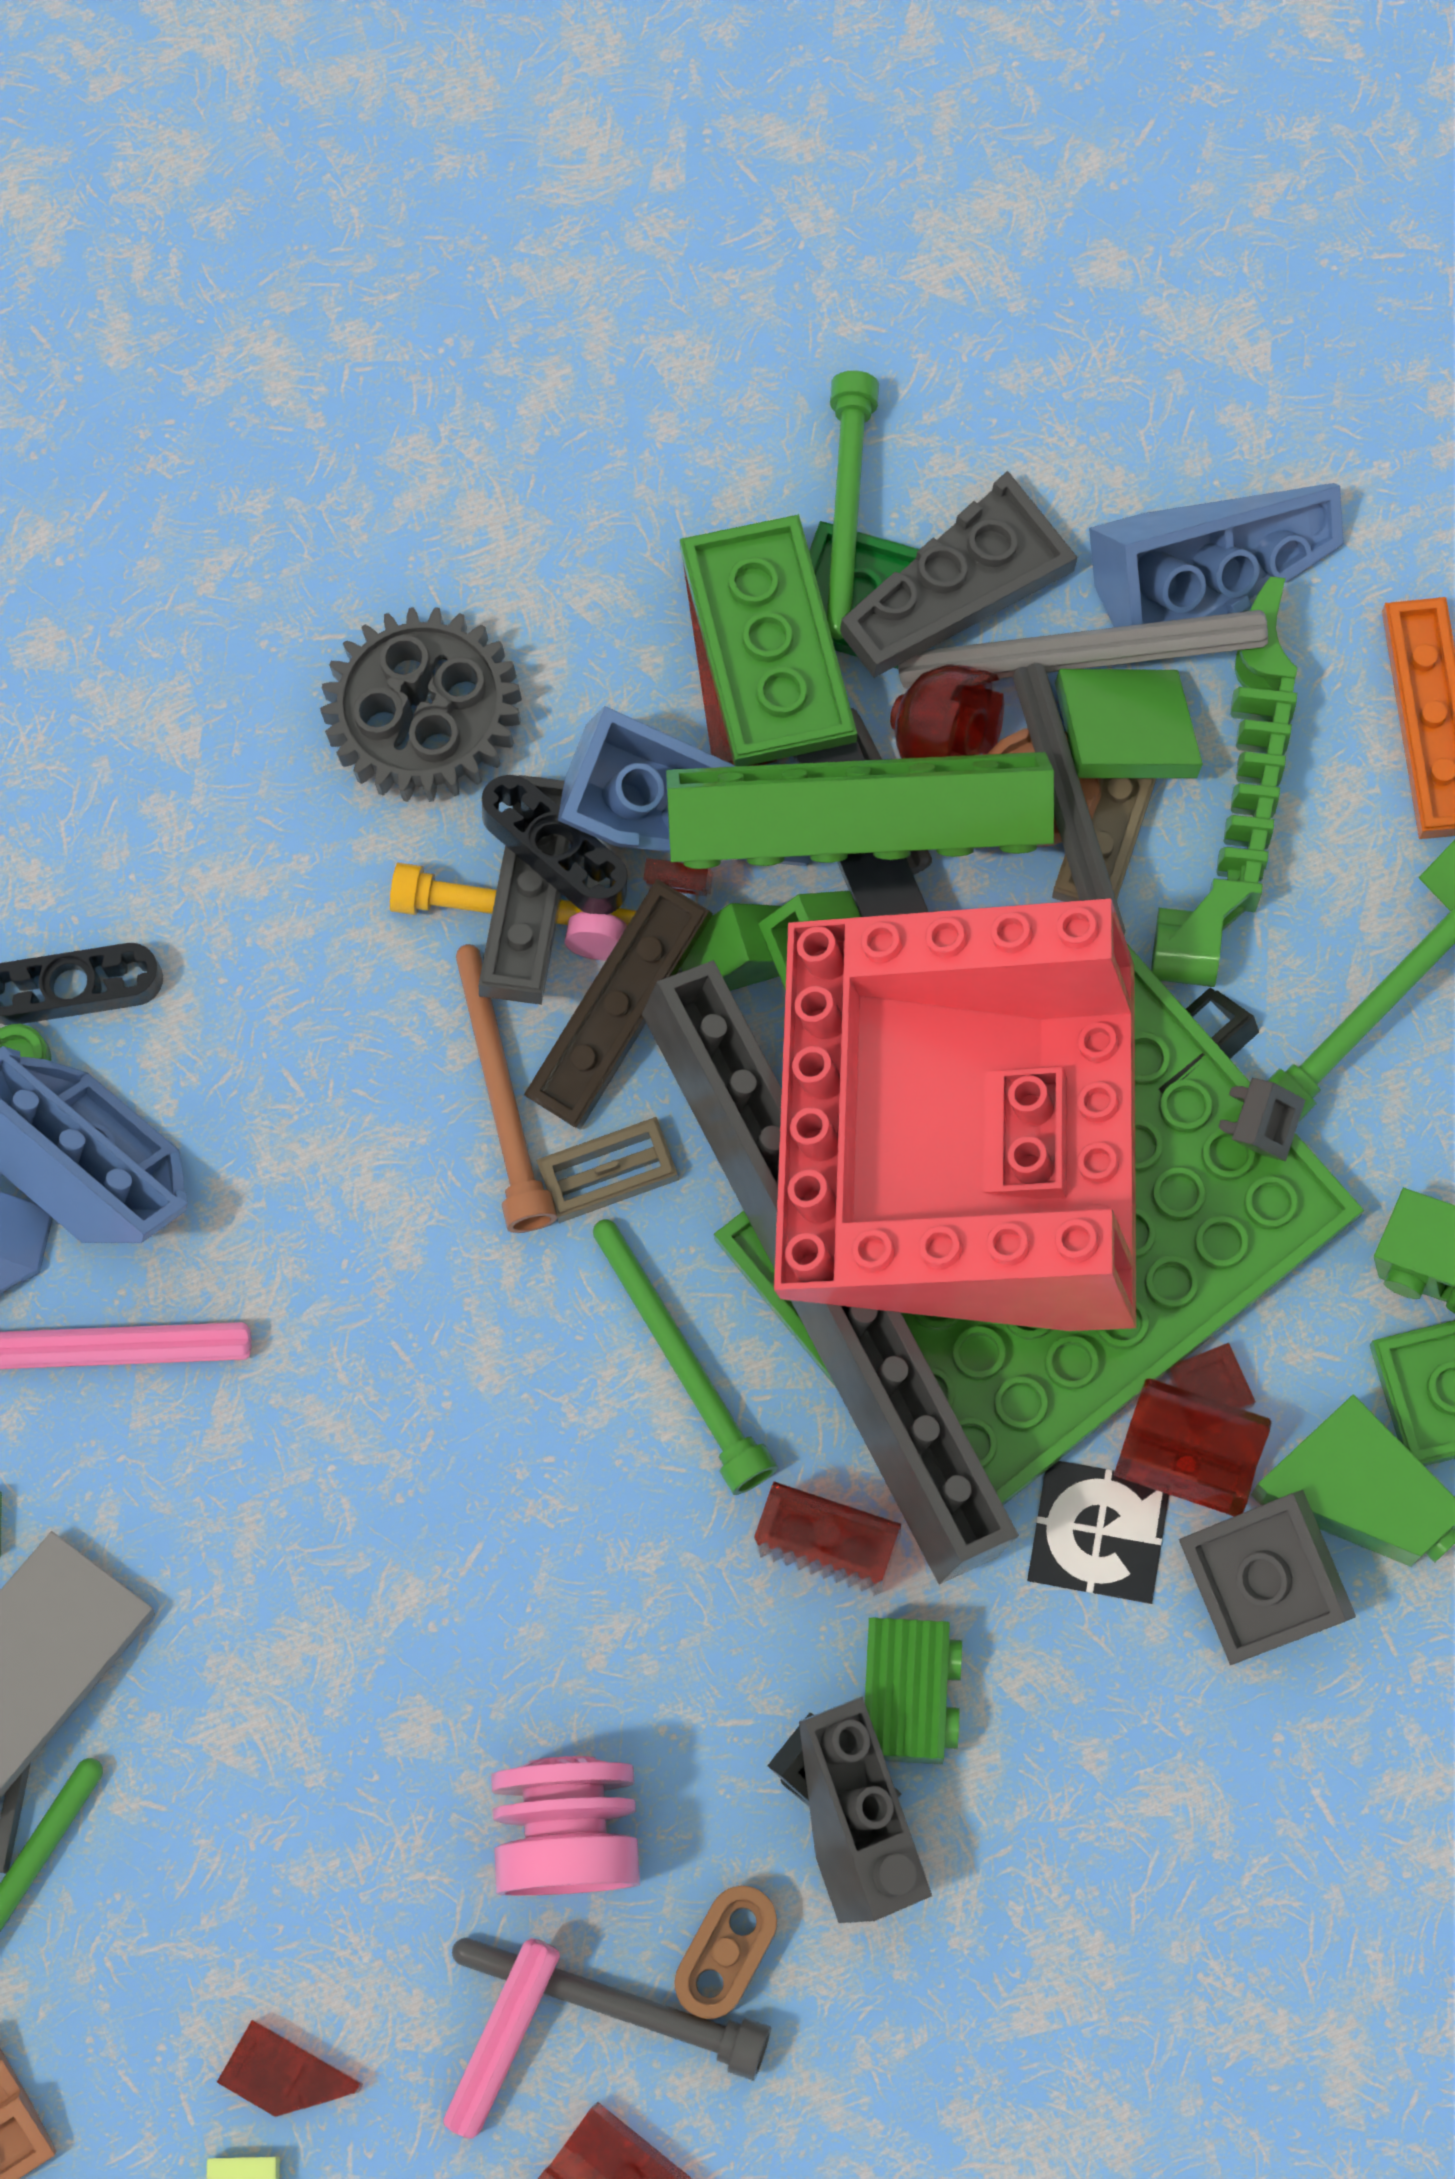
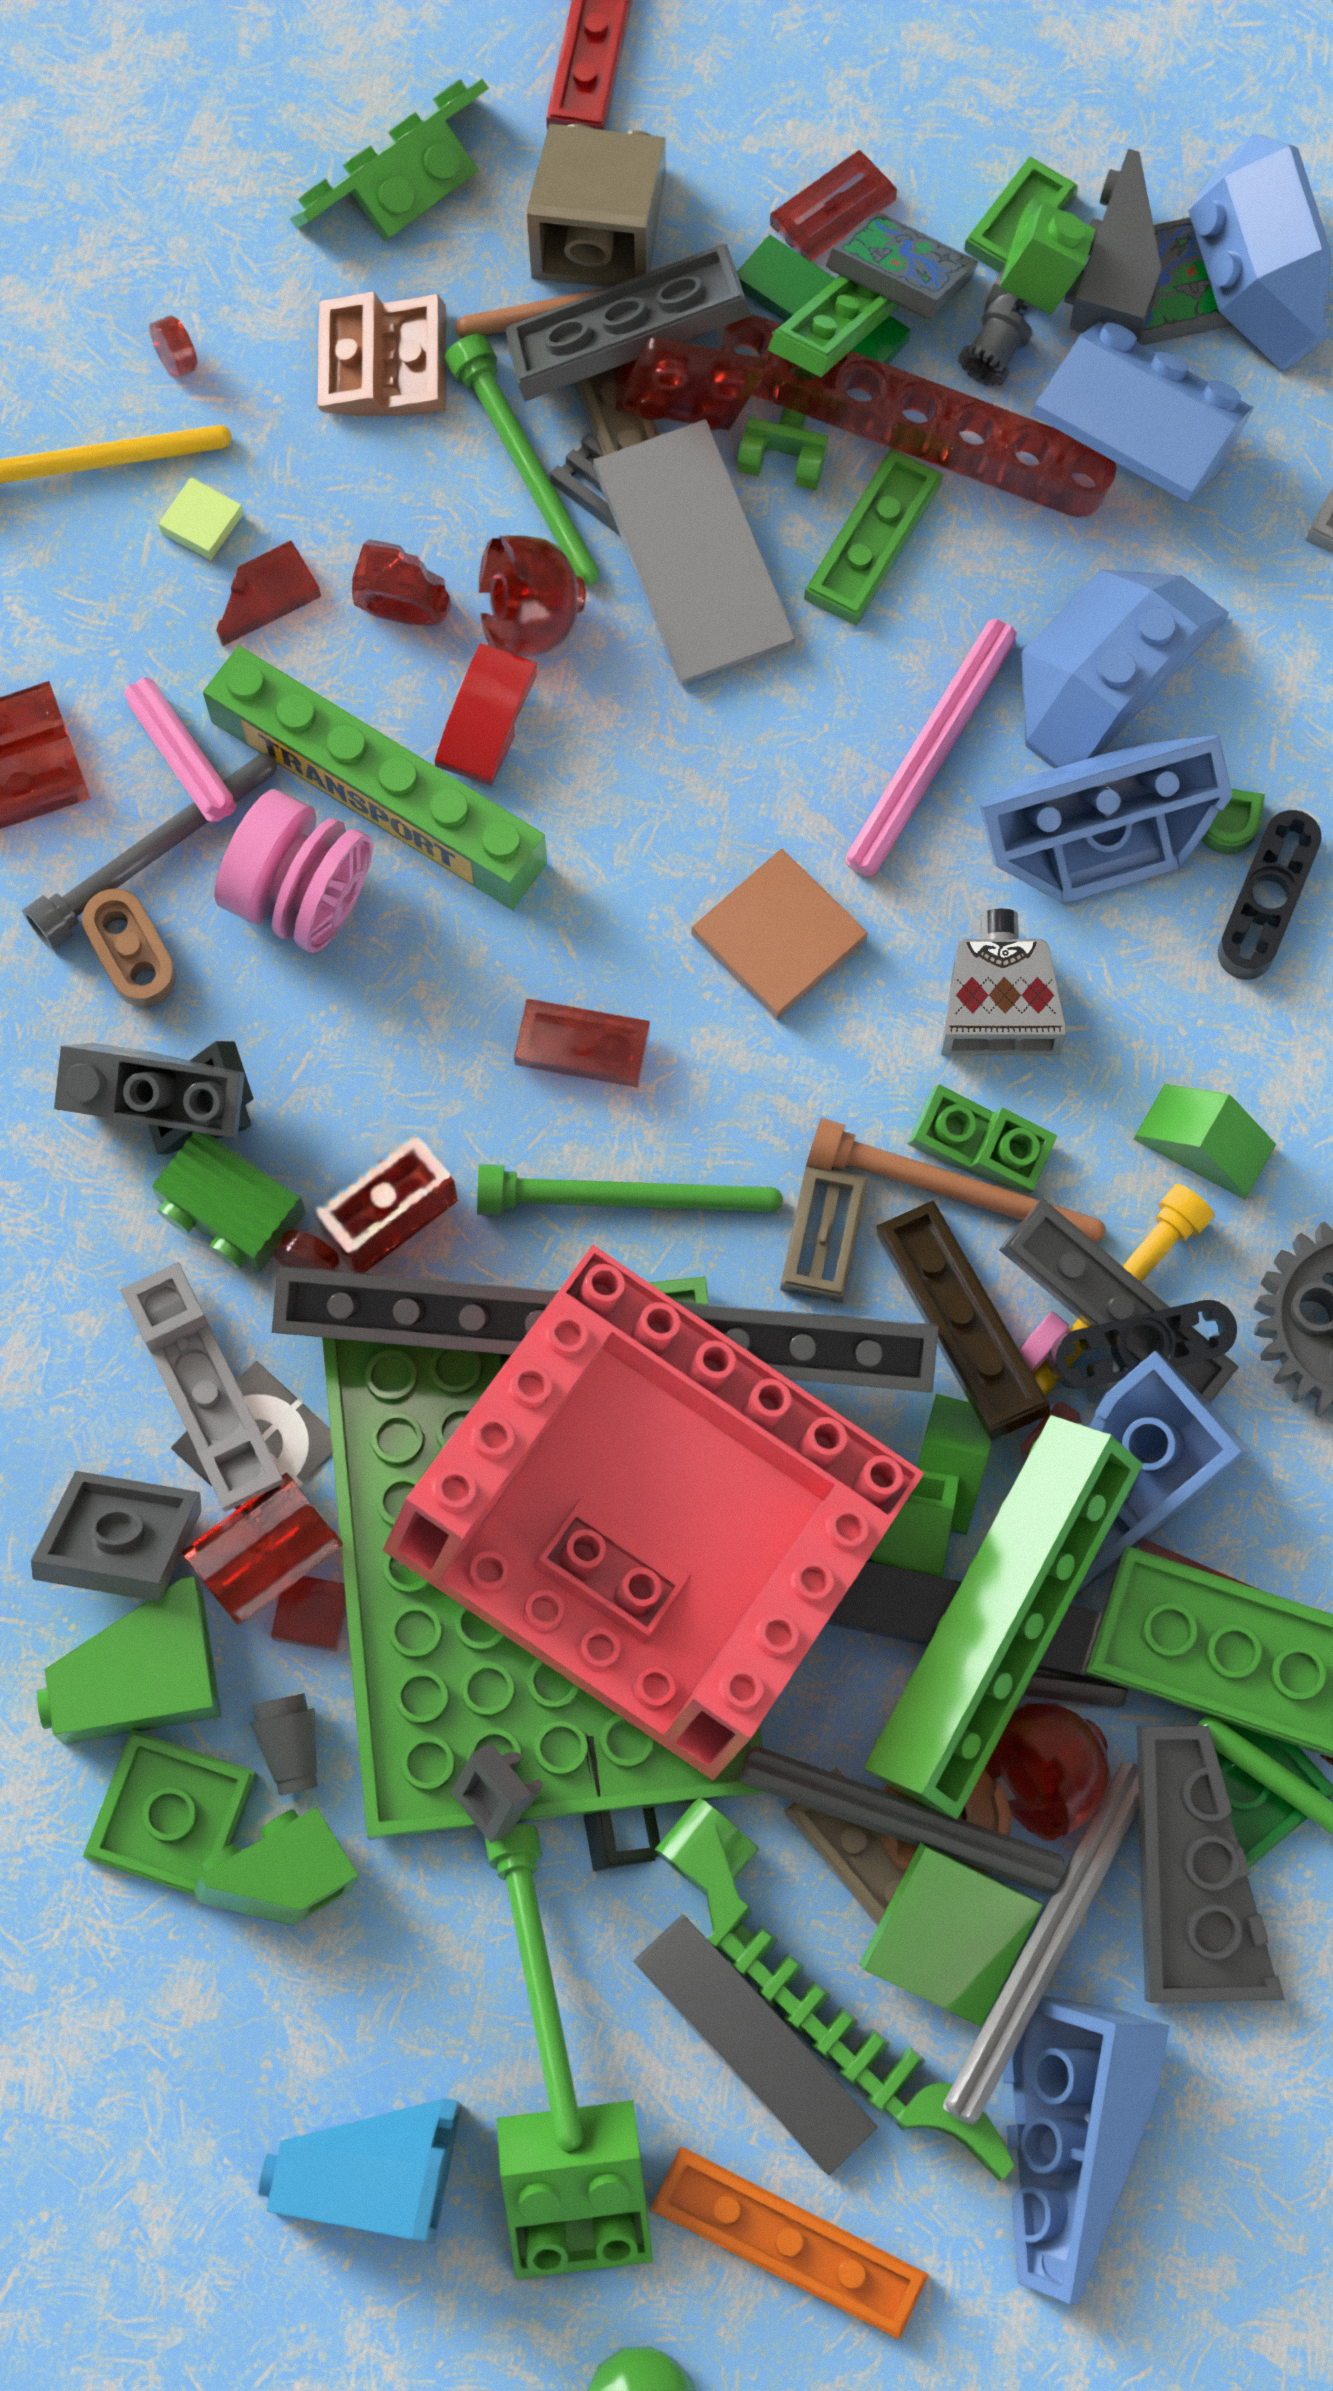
camera: 115 degrees right, 0 degrees up
none -> light grey slope [120,1262,284,1512]
none -> bright green brick [203,645,547,910]
none -> dark grey cone [250,1693,318,1796]
none -> clear red tile [273,1230,340,1270]
none -> clear red rock [352,539,452,626]
none -> red slope [434,643,537,786]
none -> clear red cylinder [479,534,586,657]
none -> clear red plate [514,999,650,1088]
none -> dark grey slope [633,1914,878,2176]
none -> nougat tile [691,848,868,1020]
none -> bright green slope [907,1084,1057,1193]
none -> light grey torso [941,908,1066,1055]
none -> bright green slope [1133,1084,1276,1200]

